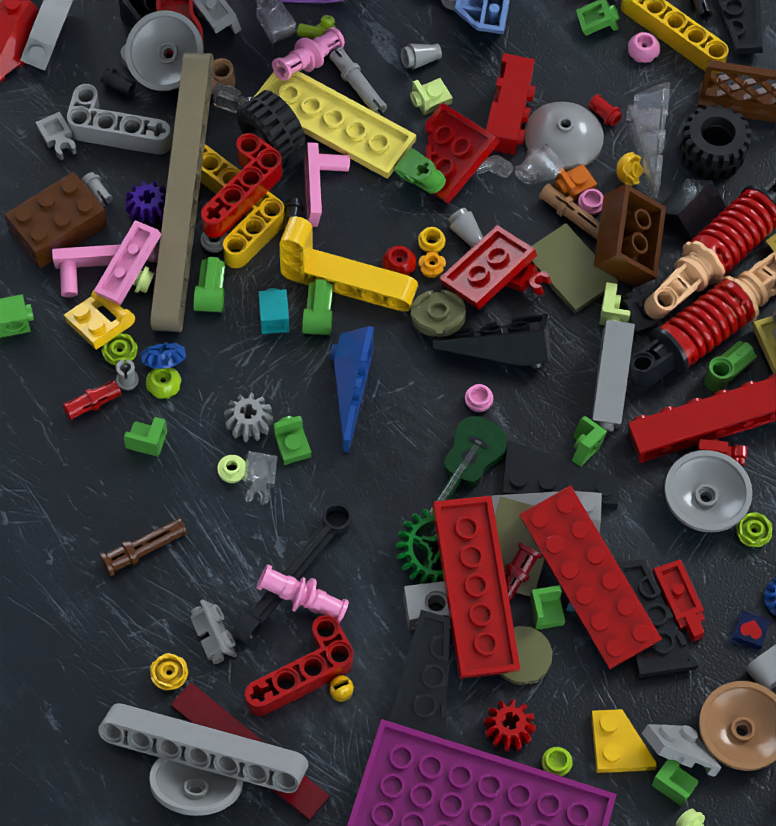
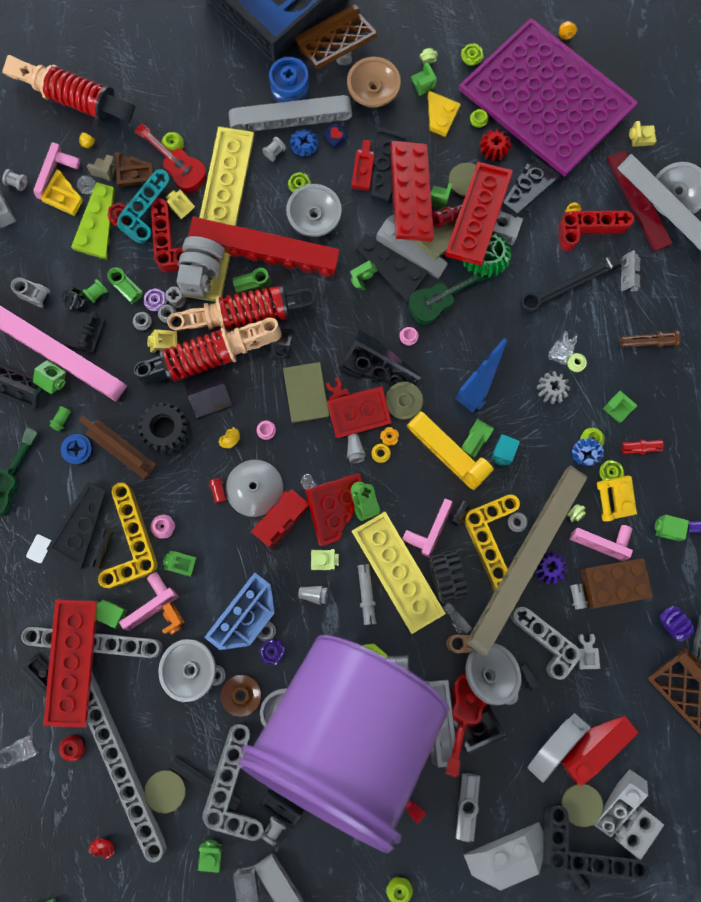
camera: 150 degrees left, 15 degrees up
bright pink piece [94,220,161,305] -> none
light grey pin [116,359,139,390] -> none
yellow plate [150,653,188,691] -> none
bright green piece [194,257,226,313] -> none
red beam [201,133,282,238] -> none
bright pink piece [256,564,349,623] -> none
bright pink piece [272,27,345,81] -> none
bright green bracket [273,416,311,465] -> none
red plate [382,245,416,276] -> none
clear piece [514,144,565,185] -> none
medium nougat pin [539,184,600,240] -> none
orange bracket [554,164,597,200] -> none
light grey slope [591,320,635,432] -> none
reddish brown brick [594,184,666,288] -> none
yellowish green bracket [599,282,630,325] -> none
clear wedge [626,82,670,201] -> none
light grey wing [642,724,722,776] -> none
red plate [696,438,748,466] -> none

